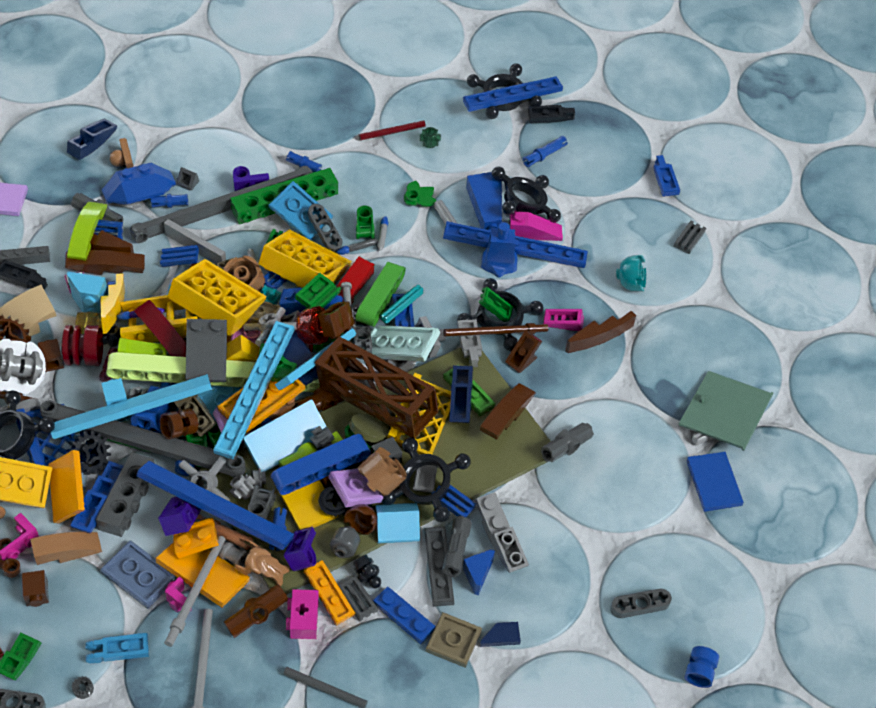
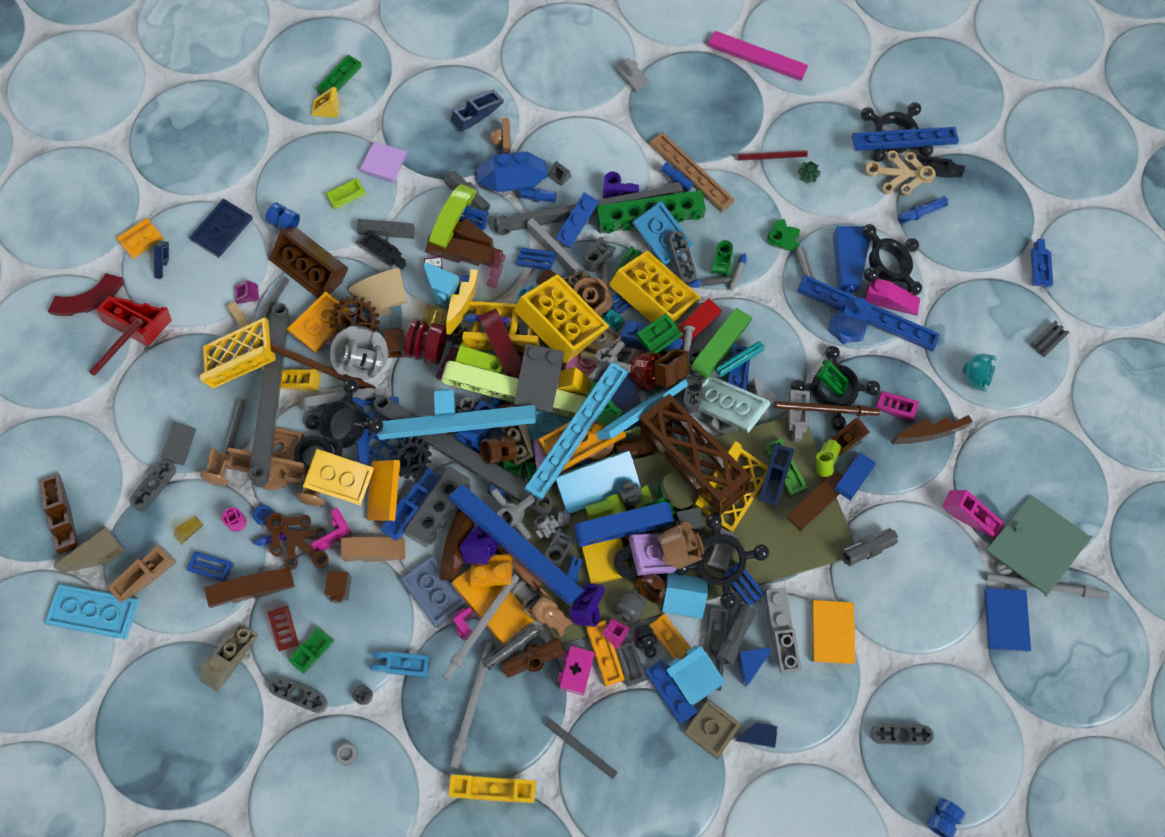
camera: 15 degrees right, 15 degrees up
none -> reddish brown slope [439,508,475,581]
none -> dark grey pin [481,623,540,670]
none -> clear pink axle [486,252,506,288]
none -> blue plate [555,192,599,248]
none -> dark grey piece [584,237,616,272]
none -> dark pink slope [602,618,630,649]
none -> light grey tile [615,58,649,92]
none -> medium nougat tile [649,132,735,213]
none -> light orange tile [649,613,691,660]
none -> medium azure bracket [667,646,724,705]
none -> dark pink tile [708,31,808,81]
none -> light orange tile [812,600,855,665]
none -> lime piece [816,439,841,477]
none -> blue tile [834,452,876,501]
none -> tan plant [865,150,936,196]
none -> dark pink slope [942,490,1005,540]
none -> light grey bar [986,573,1109,599]

